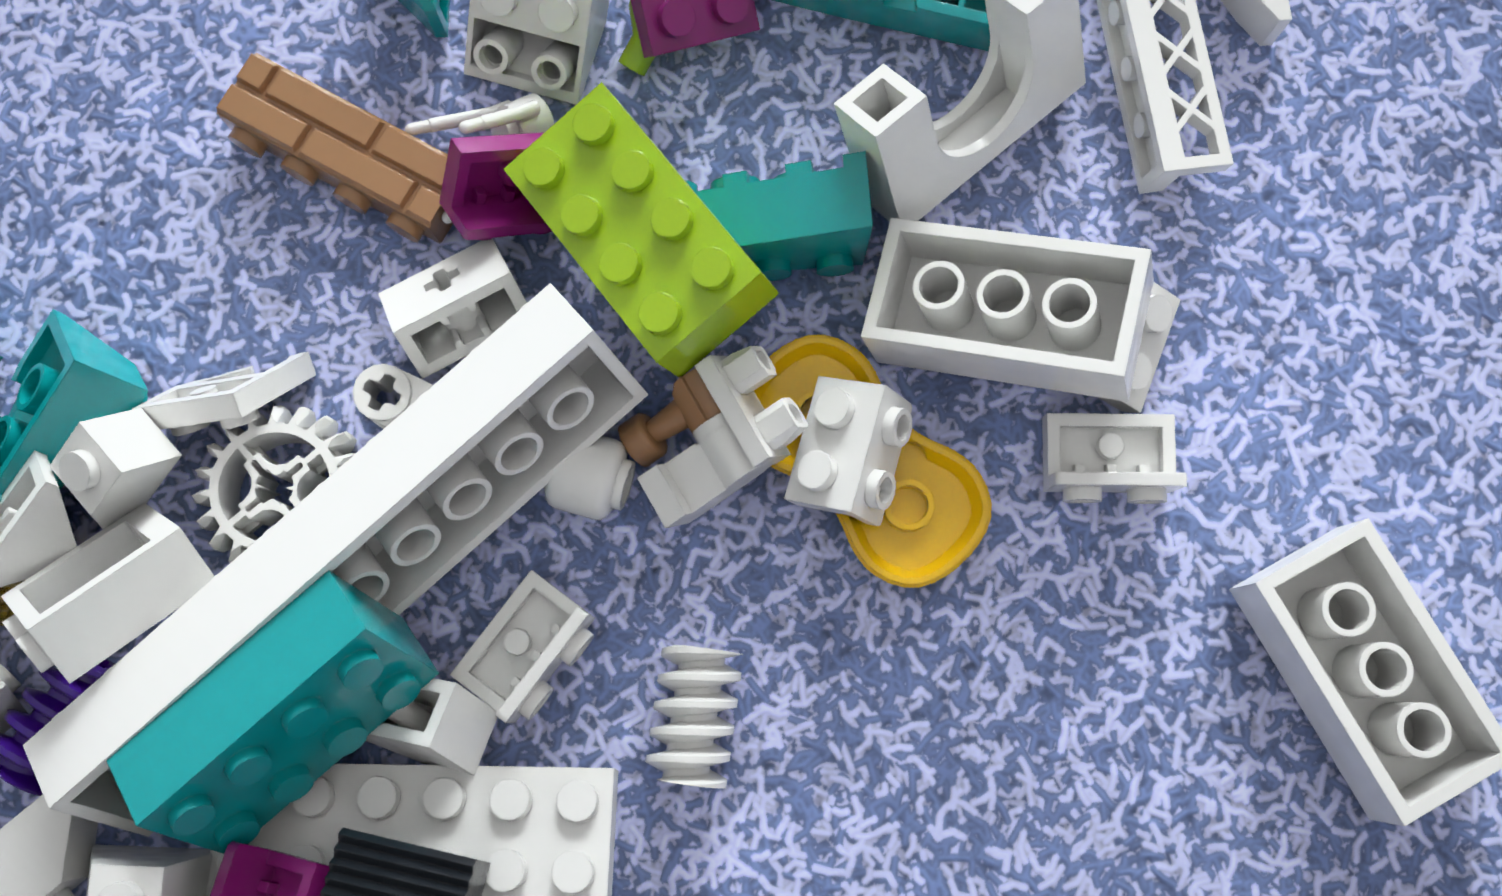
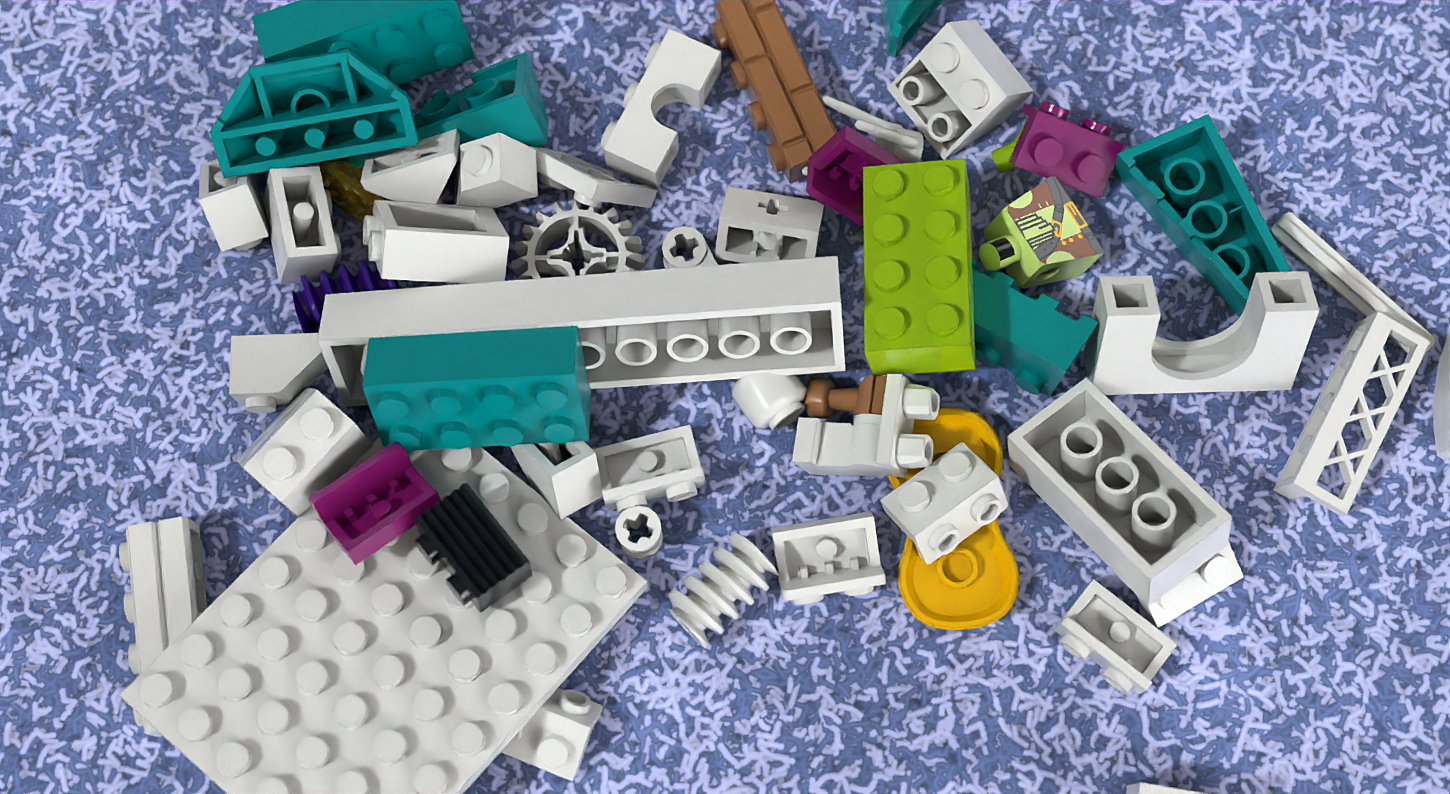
camera: 40 degrees right, 5 degrees down
none -> white arch [601,28,721,190]
none -> white bush [615,505,663,560]
none -> white bracket [770,511,886,604]
none -> torso [979,175,1105,289]

